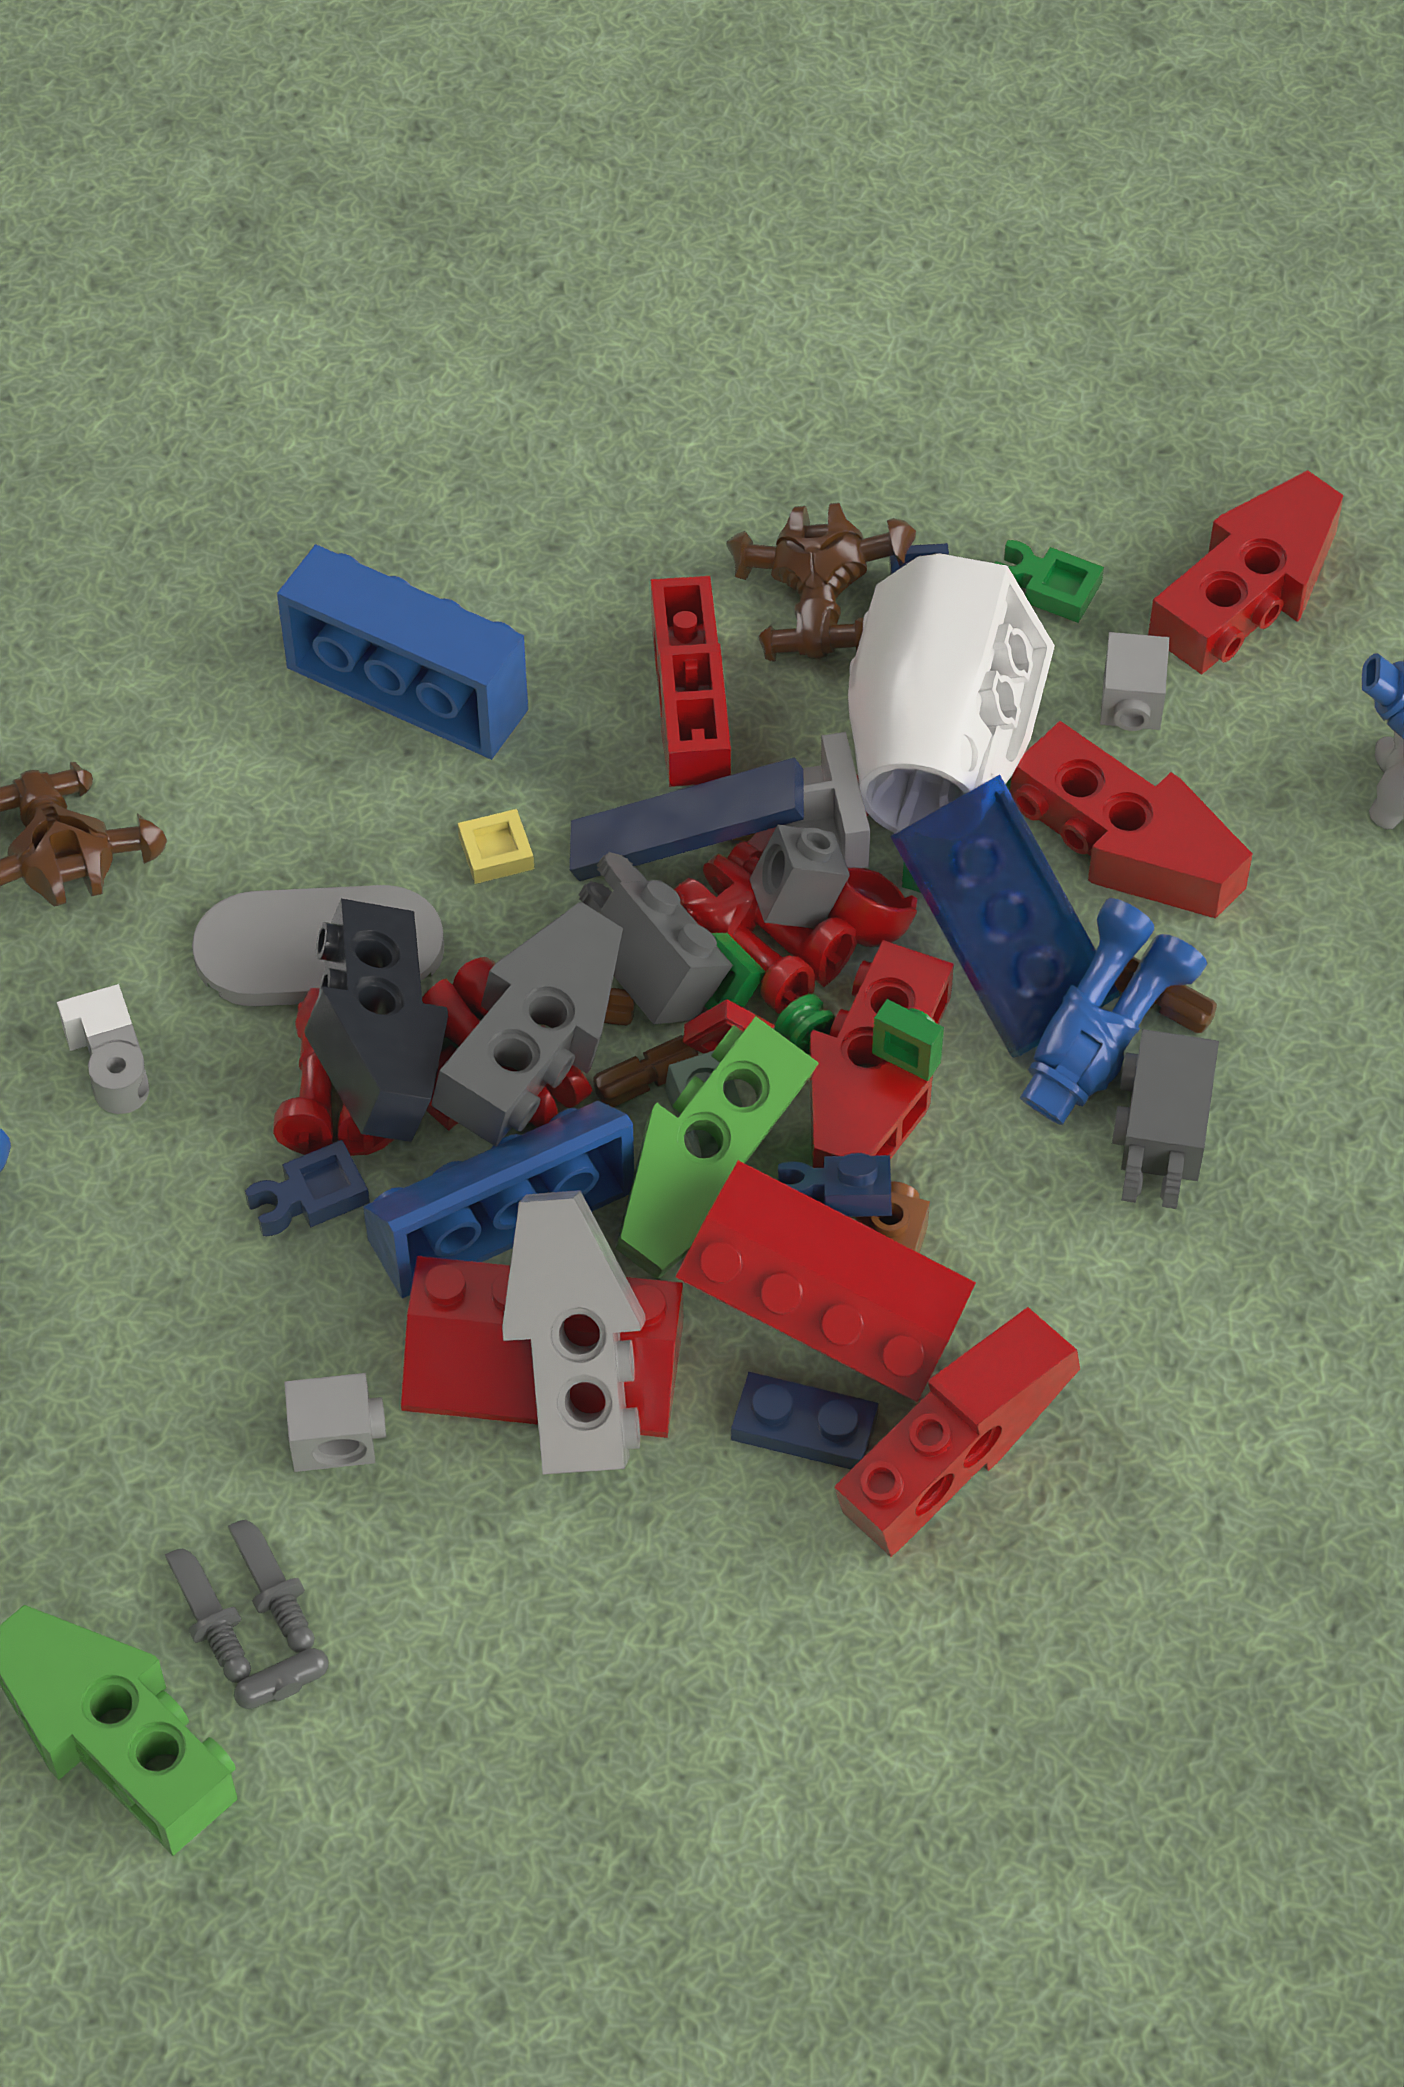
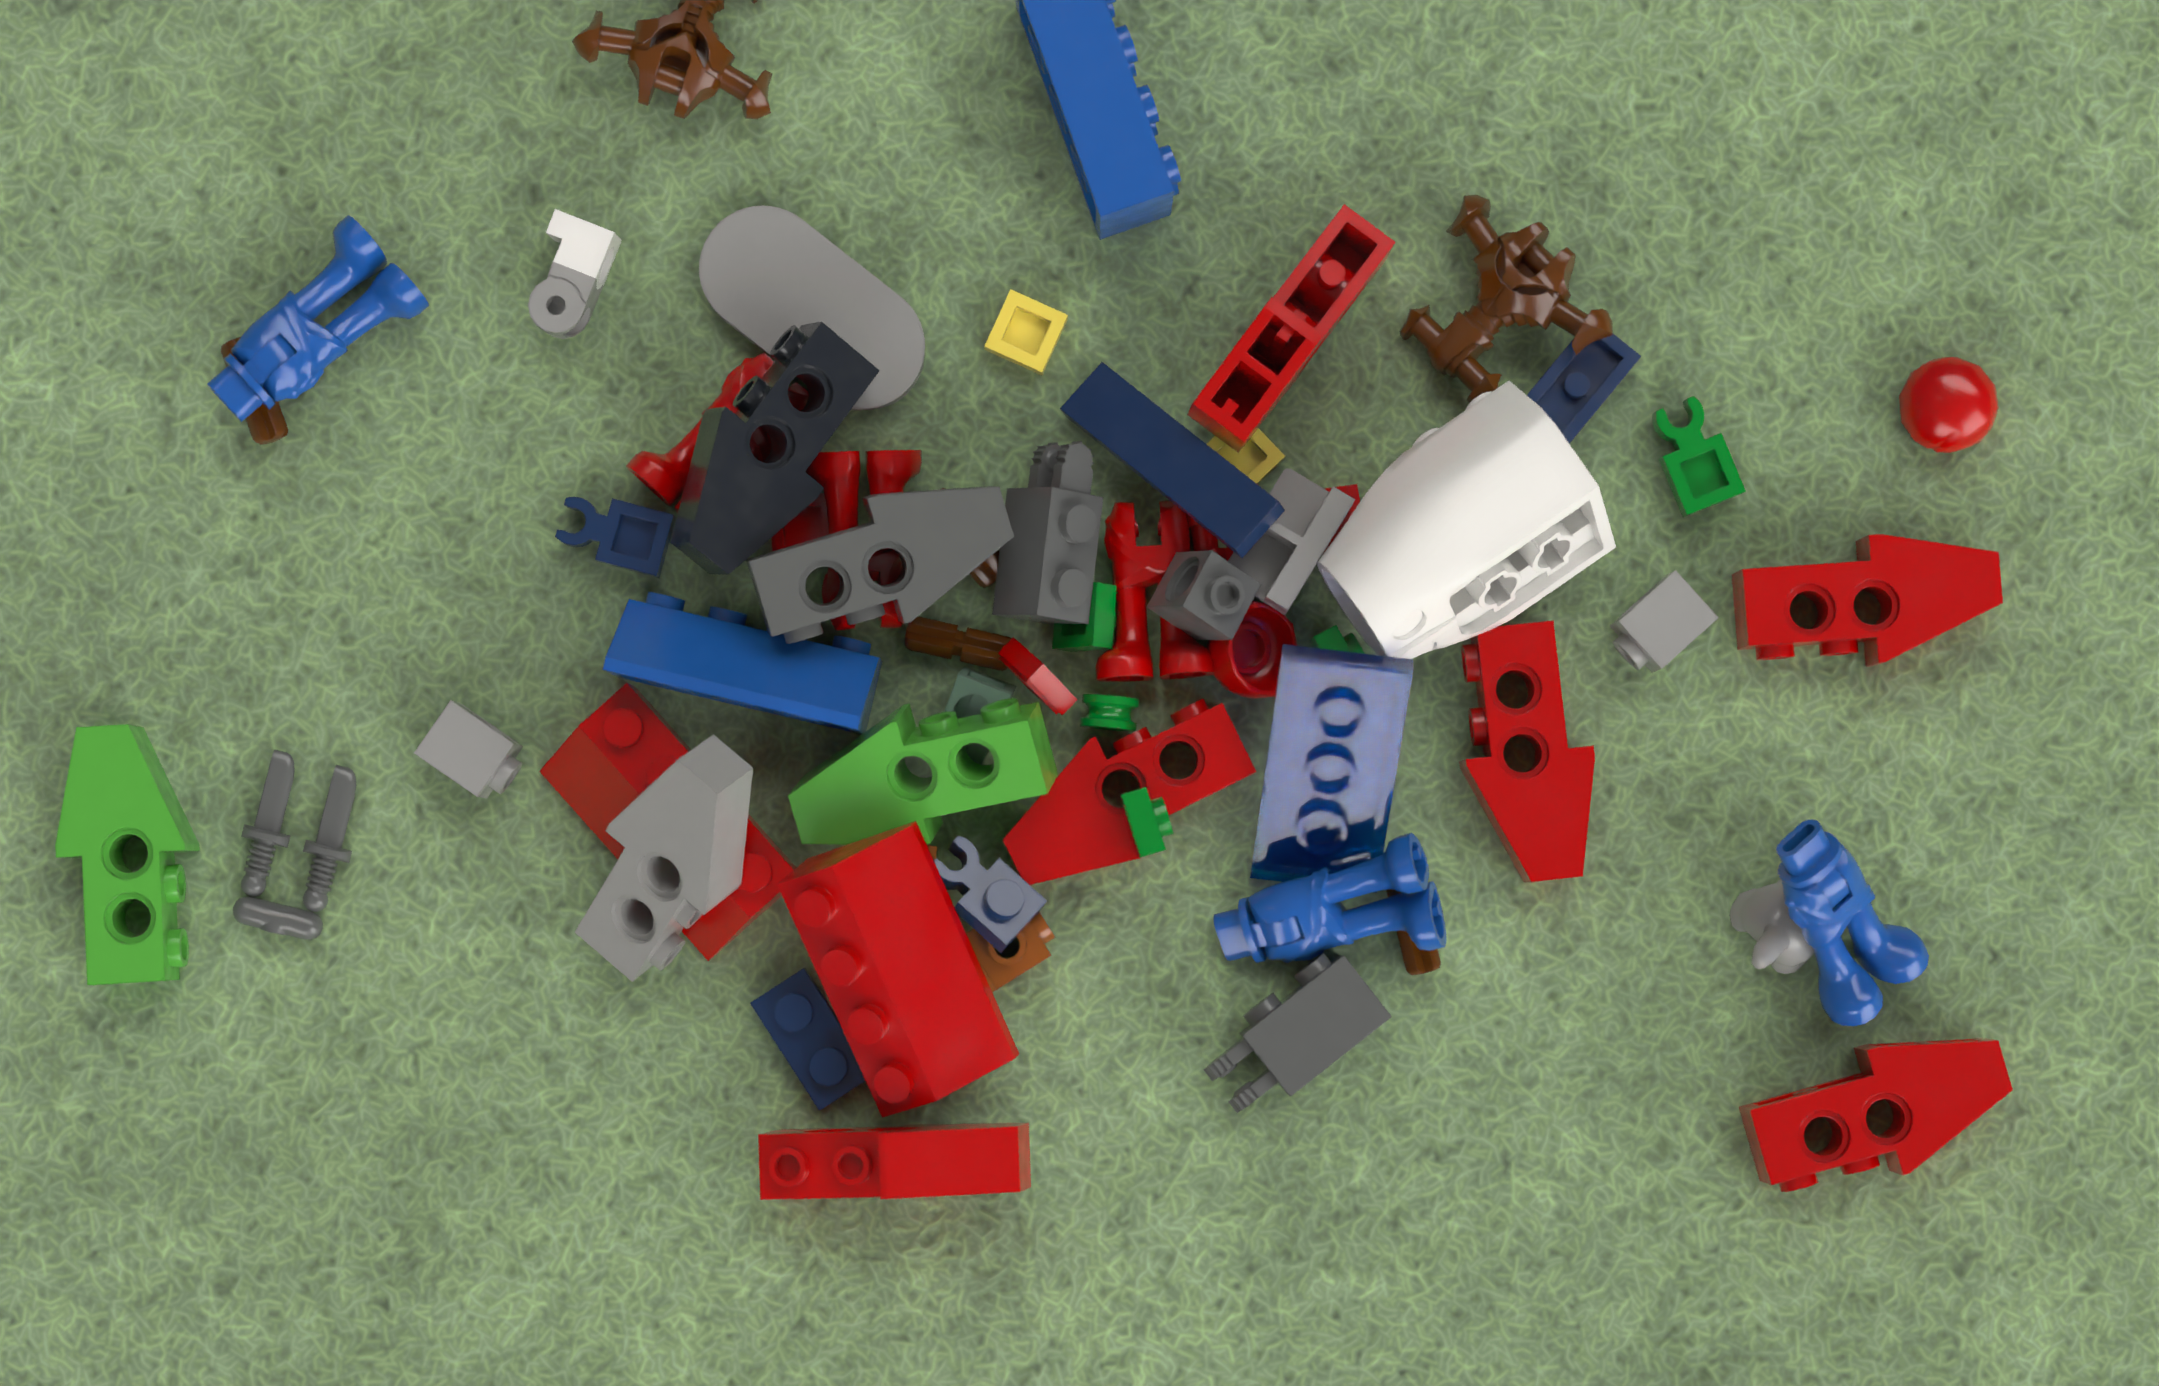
camera: 40 degrees right, 30 degrees up
none -> red hair [1899,357,1999,453]

